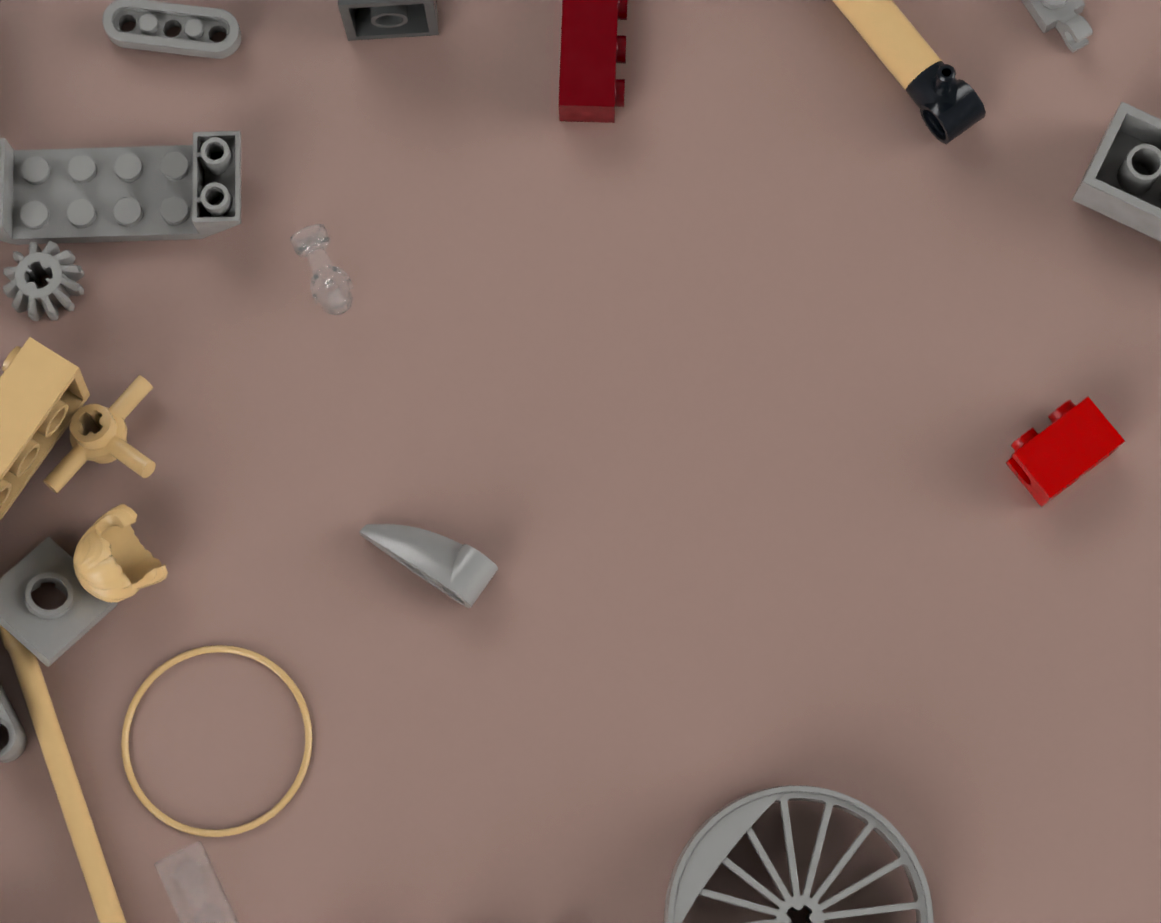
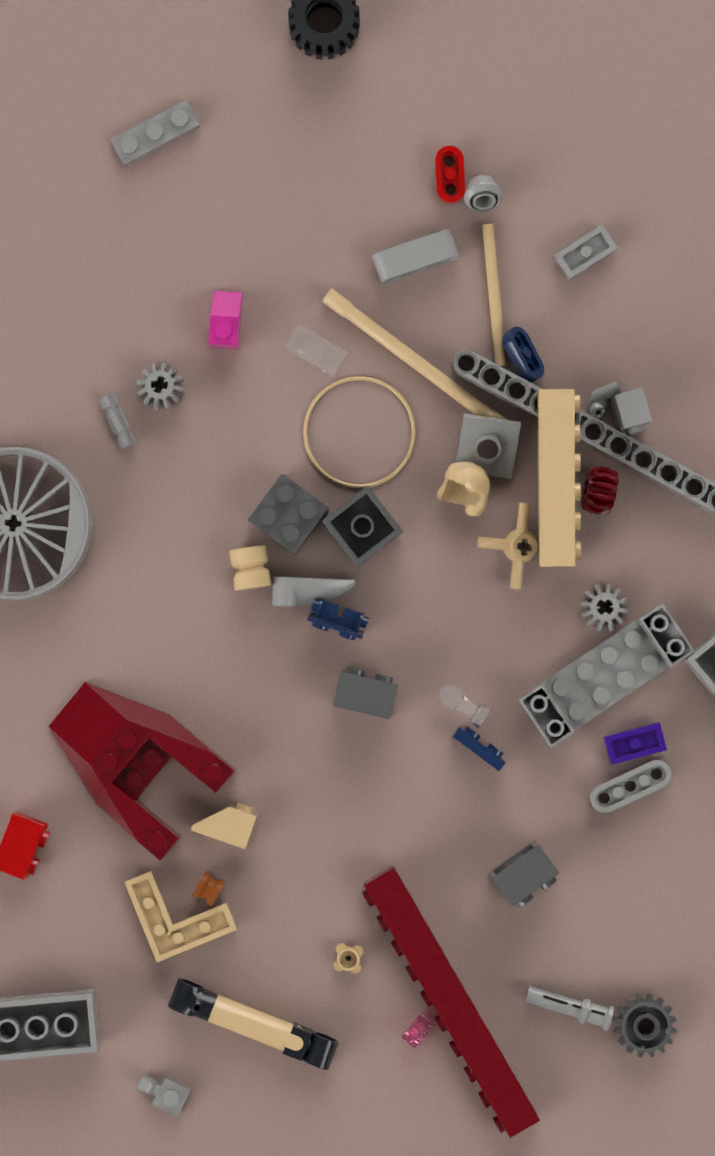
camera: 145 degrees right, 10 degrees up
none -> dark red wedge [48,682,236,861]
none -> tan plate [124,870,238,962]
none -> tan slope [191,802,258,849]
none -> dark orange wheel [192,871,226,907]
none -> tan wheel [229,545,271,591]
none -> dark grey brick [248,474,329,555]
none -> dark blue hinge [307,598,369,640]
none -> dark grey brick [322,485,403,568]
none -> dark grey brick [333,667,398,719]
none -> tan plate [333,943,364,974]
none -> dark blue plate [452,726,506,771]
none -> dark purple plate [603,722,667,765]

